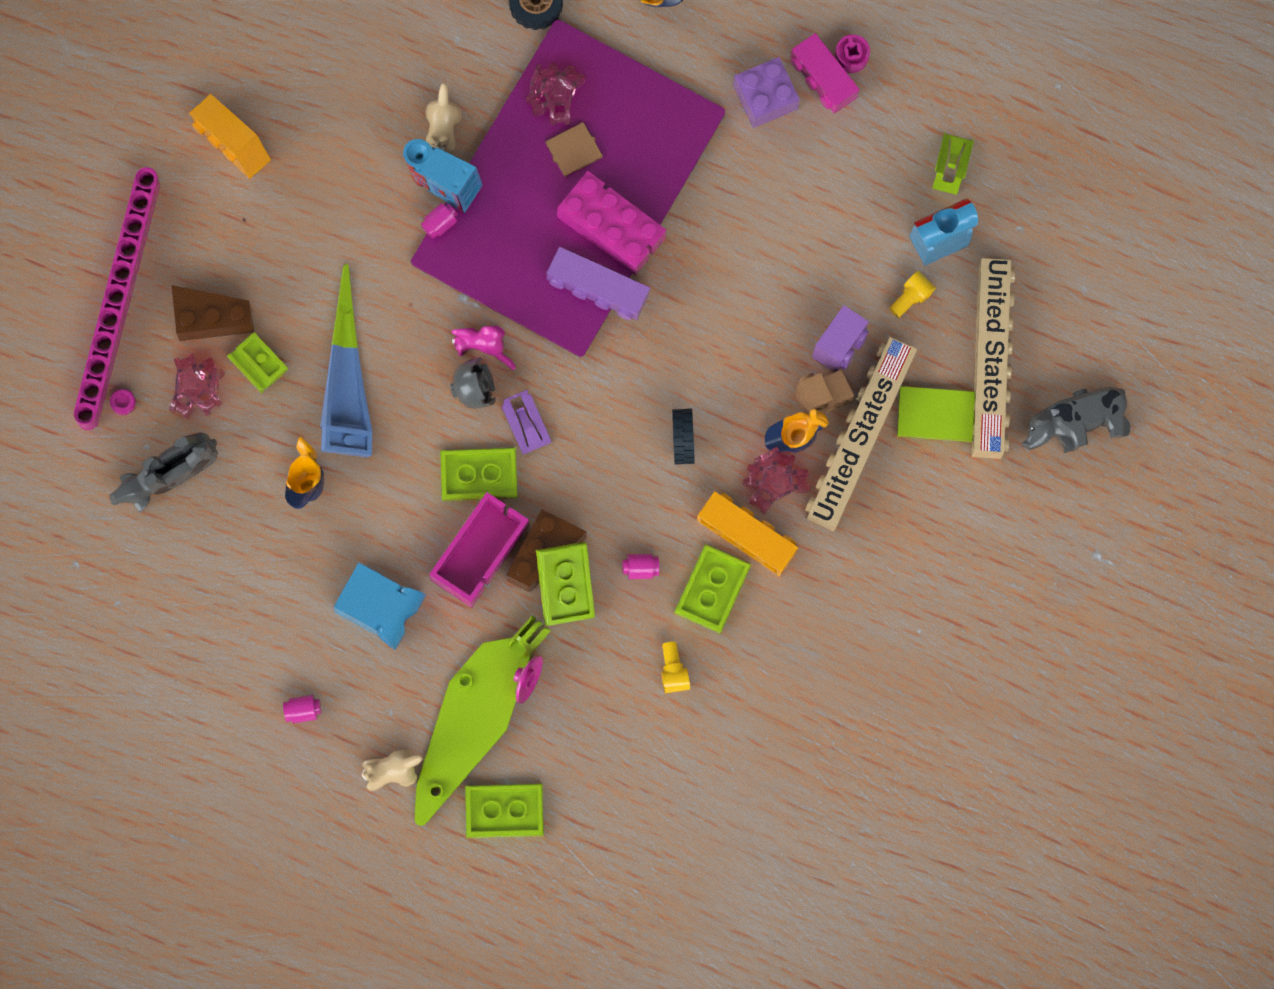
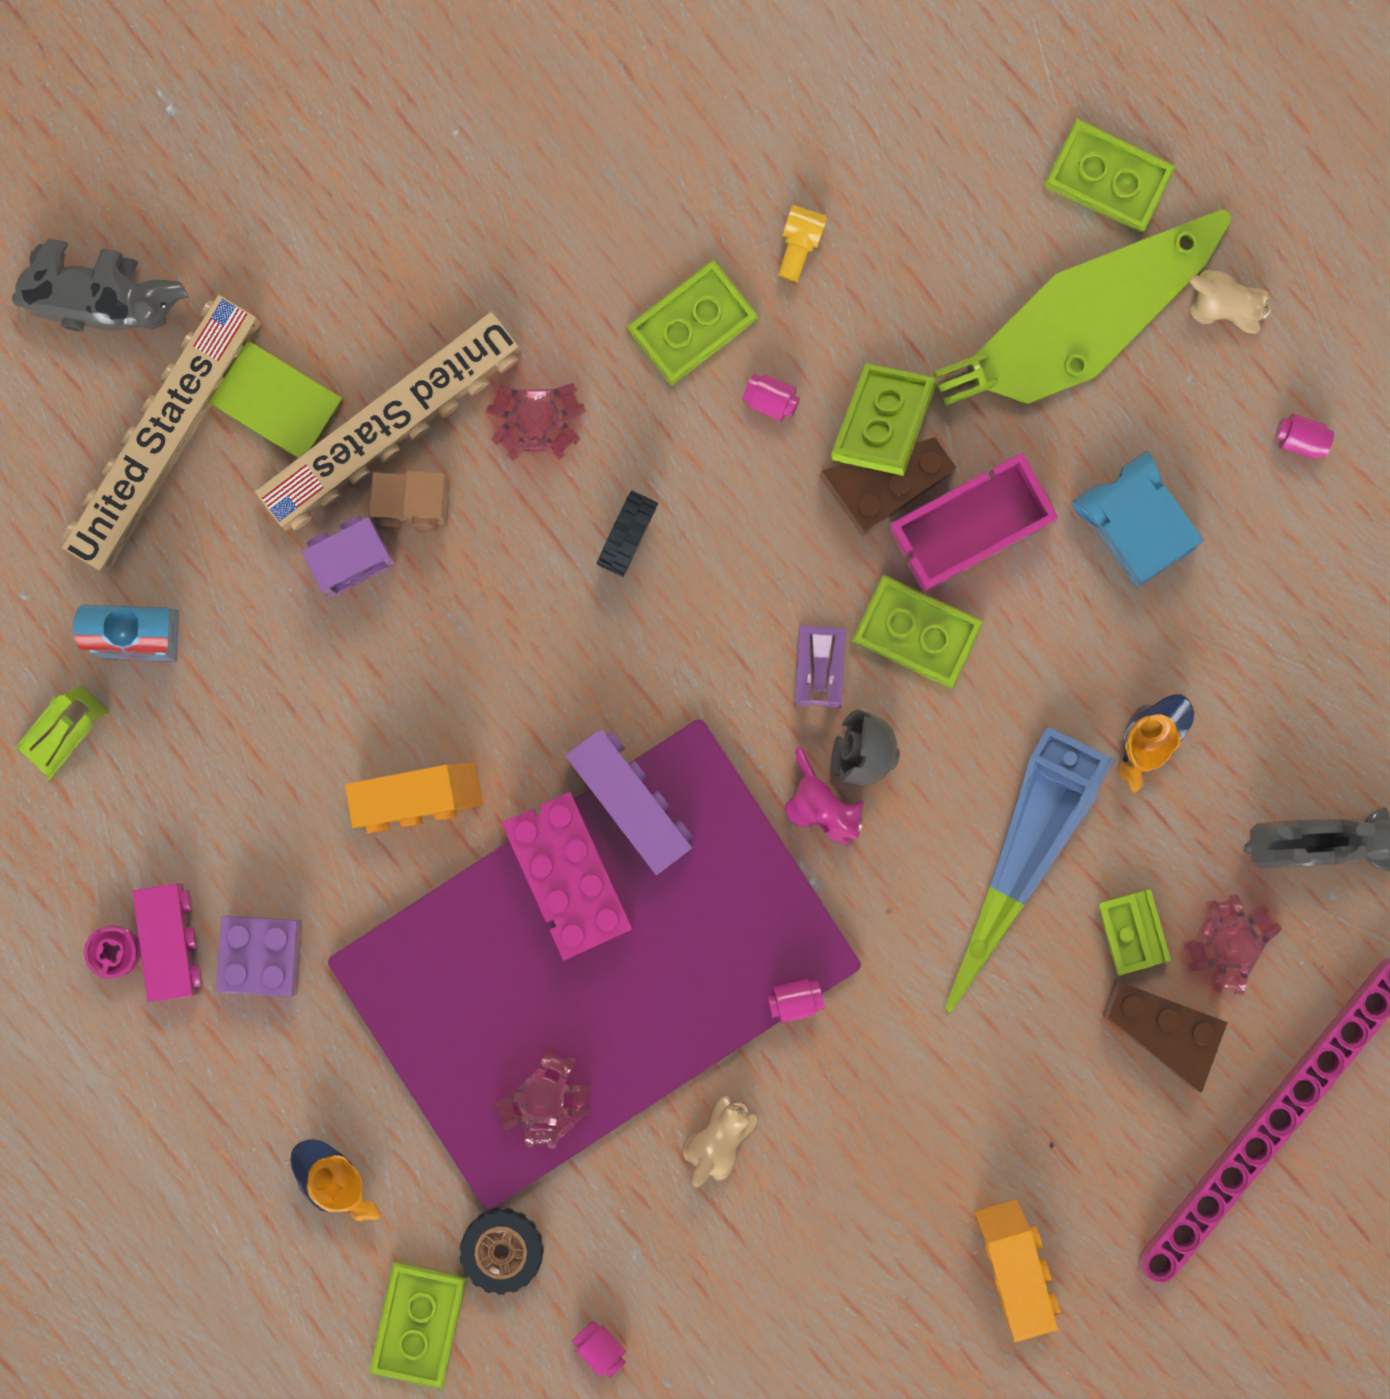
camera: 145 degrees left, 10 degrees up
dark pink tile [110,389,136,415] -> none
dark azure piece [403,139,483,213] -> none
dark pink dish [514,655,543,704] -> none
medium nougat piece [545,122,603,177] -> none
light orange brick [697,491,798,577] -> none
light orange hair [765,409,829,453] -> none
yellow pin [889,271,936,318] -> none
none -> light orange wedge [345,762,483,834]

